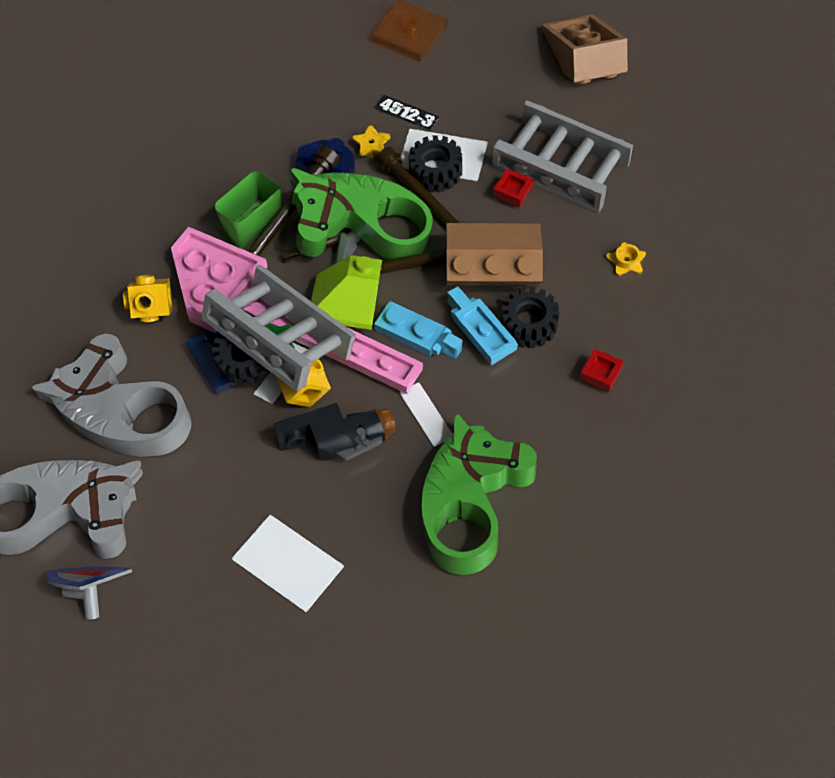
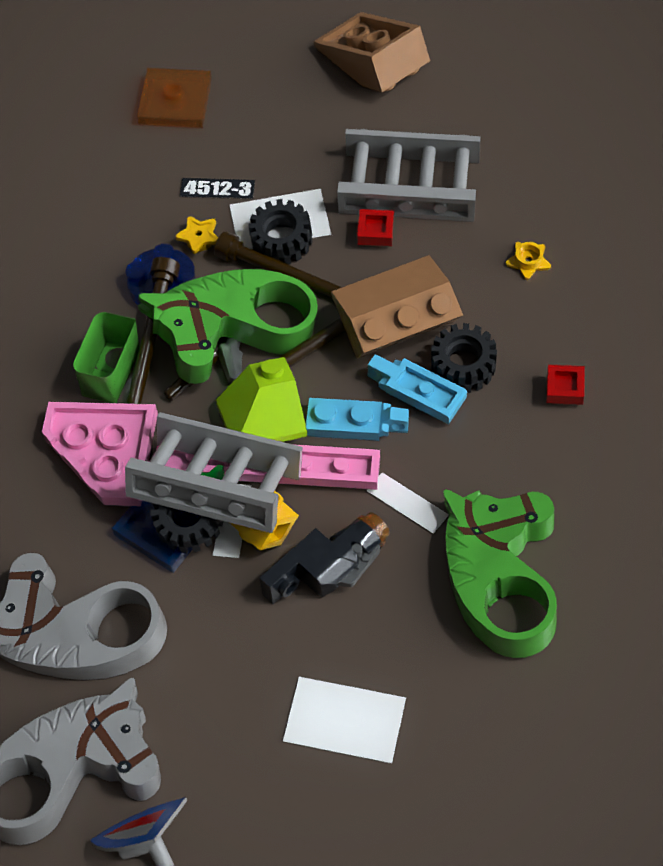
camera: 20 degrees left, 0 degrees up
yellow brick [123,275,173,322] -> none

